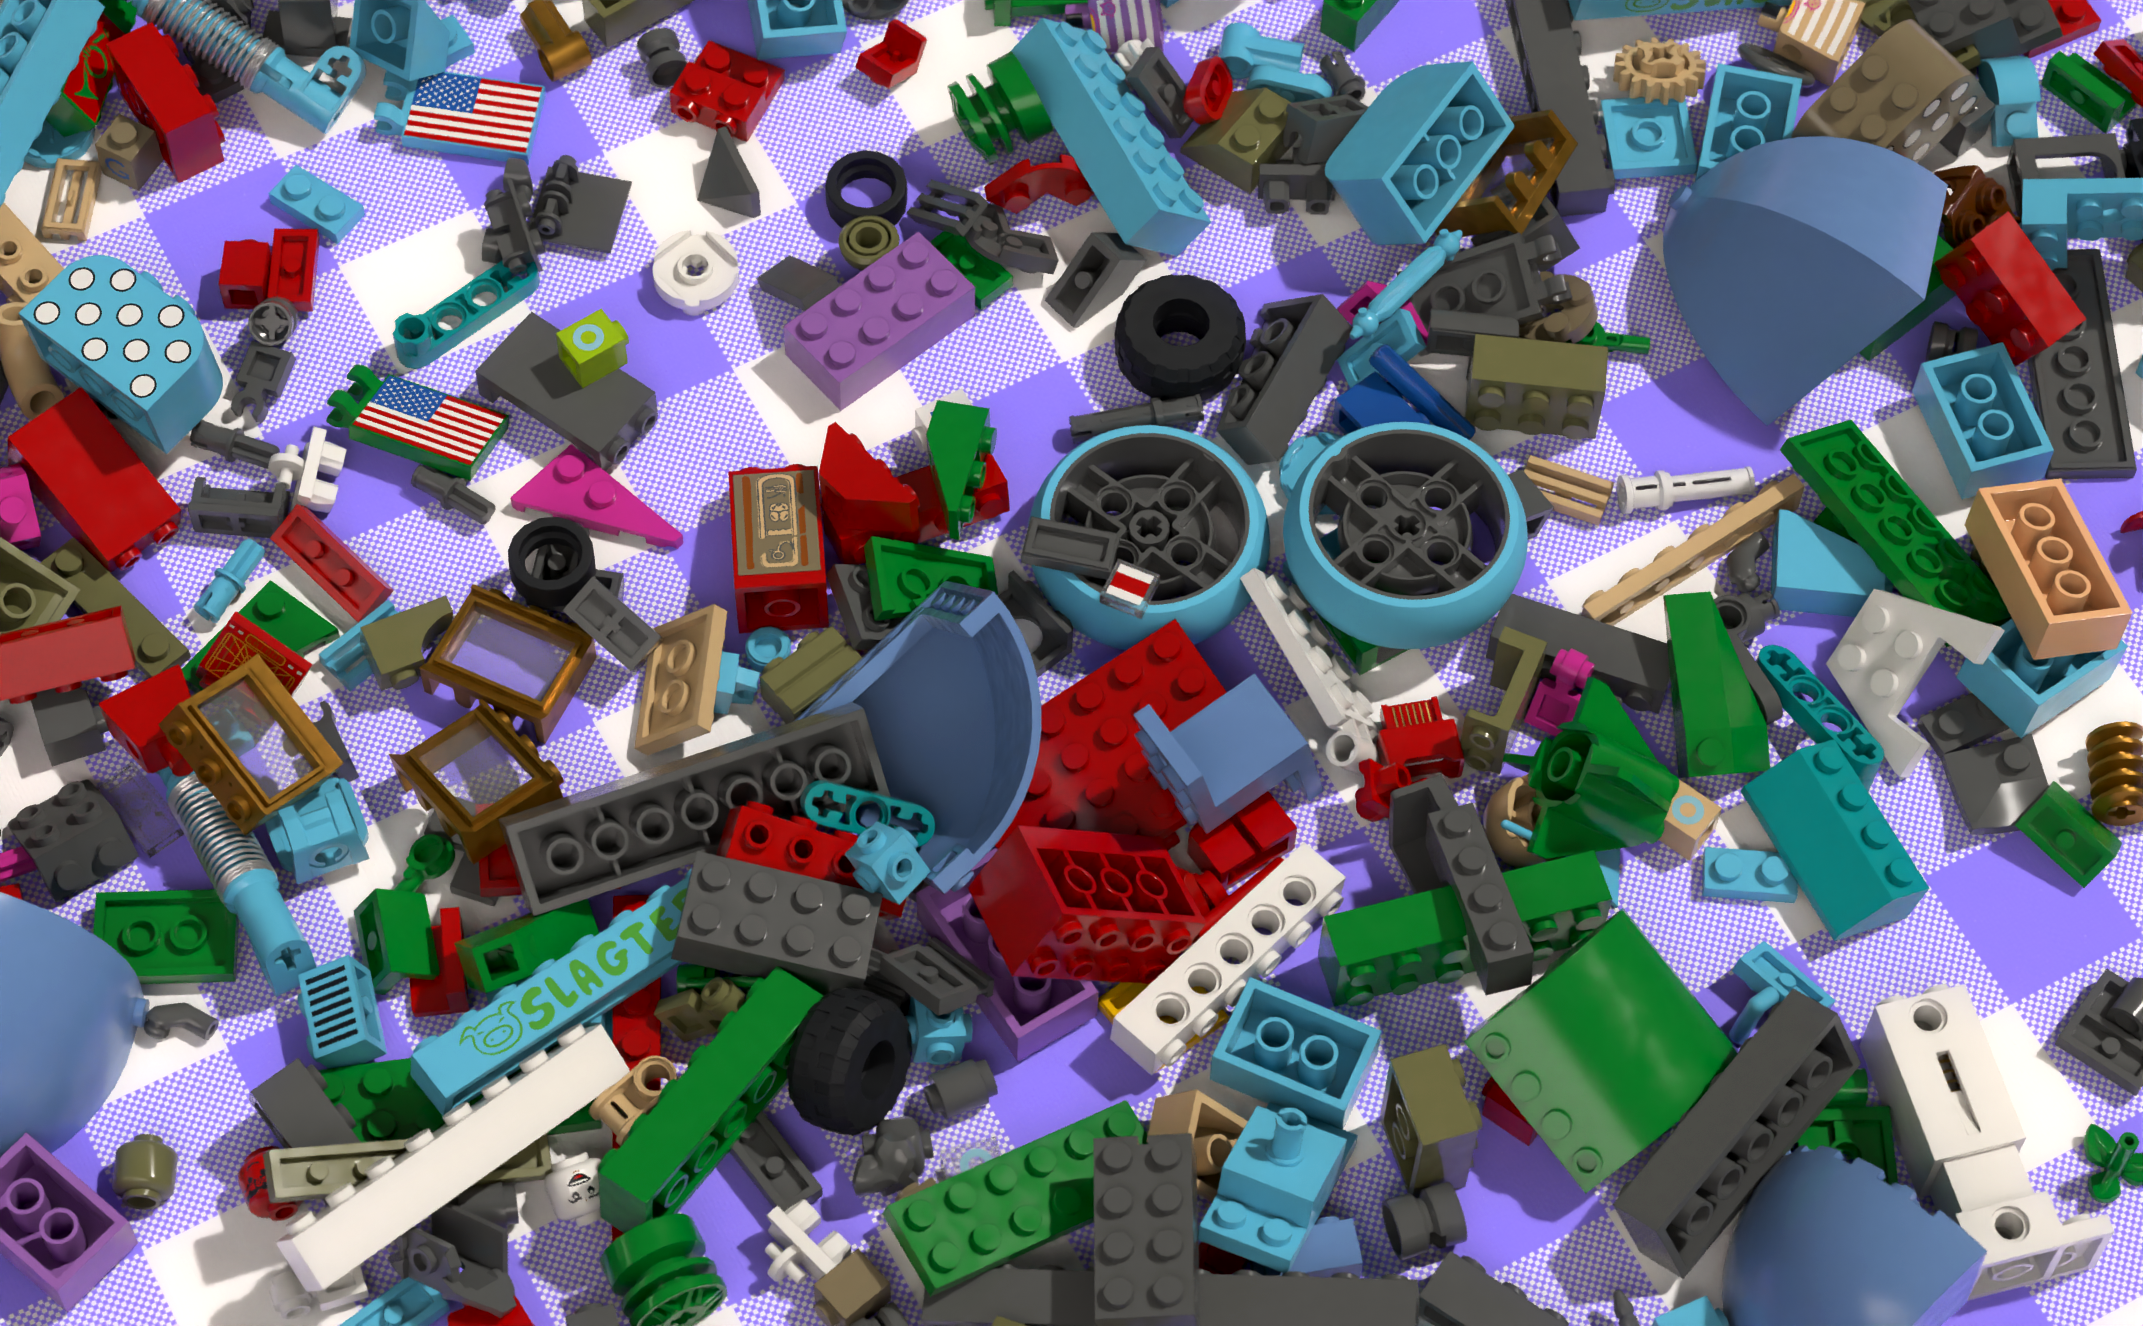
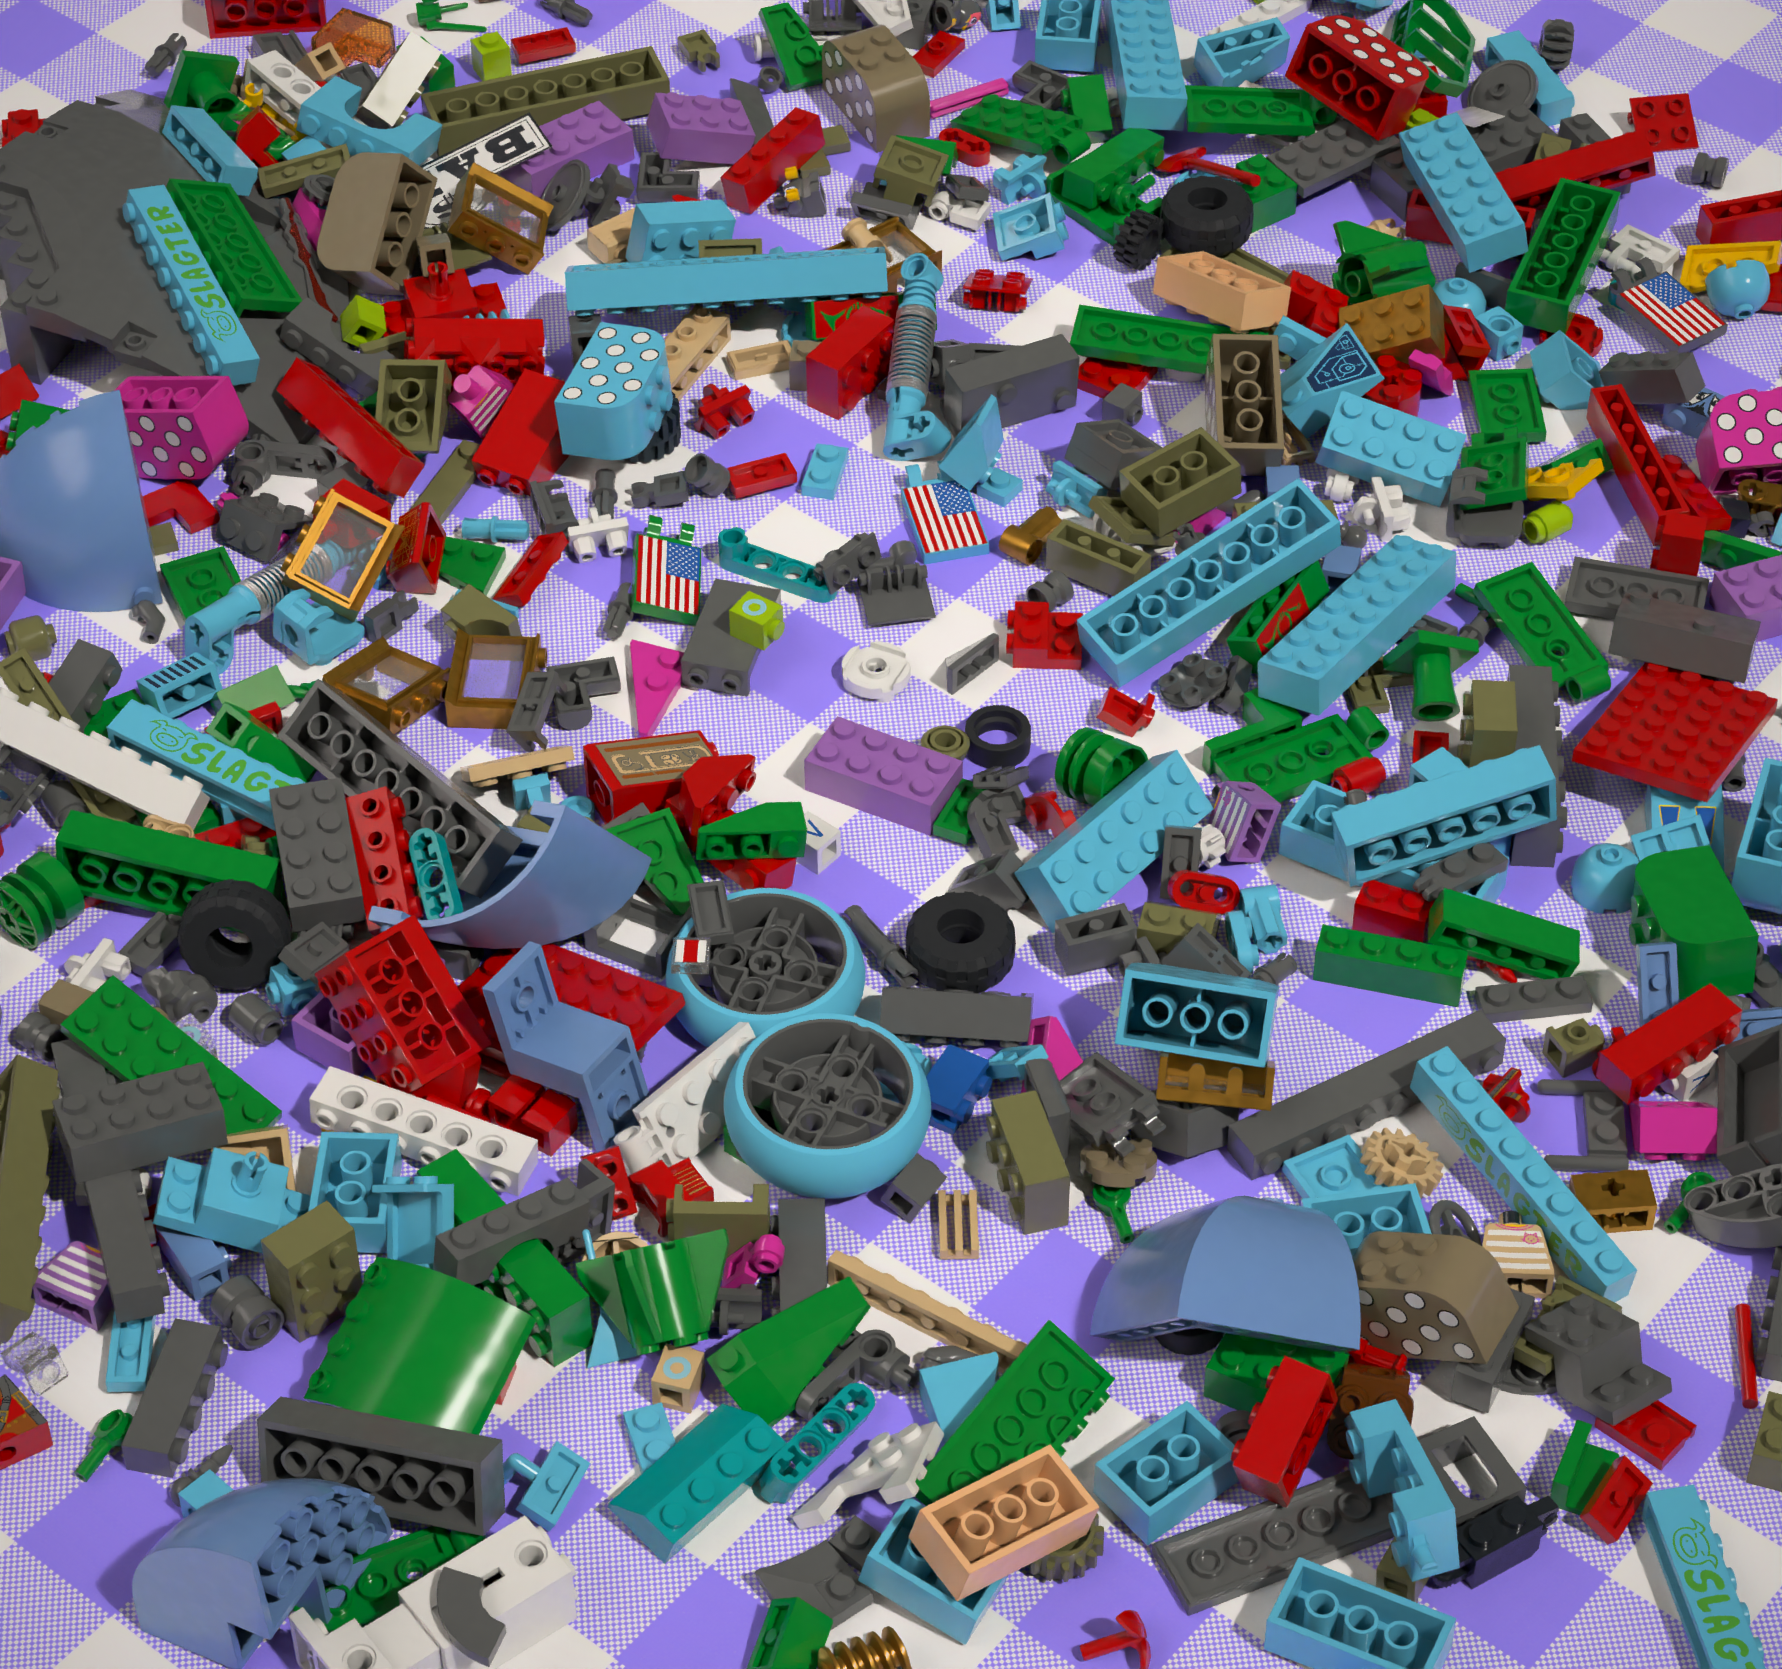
camera: 70 degrees right, 15 degrees down
red brick [218,239,271,310] -> none
black tyre [508,517,596,607] -> none
dark grey tile [756,255,840,311] -> none
medium azure brick [845,821,931,905] -> none
medium azure wheel [1349,229,1463,340] -> none
blue axle [1369,344,1476,440] -> none
white pin [1616,466,1755,515] -> none
medium azure brick [1978,56,2041,147] -> none
none -> medium azure panel [370,1176,454,1270]
none -> dark grey tile [437,1567,506,1667]
none -> red hips [693,384,755,439]
none -> dark grey brick [1054,903,1138,976]

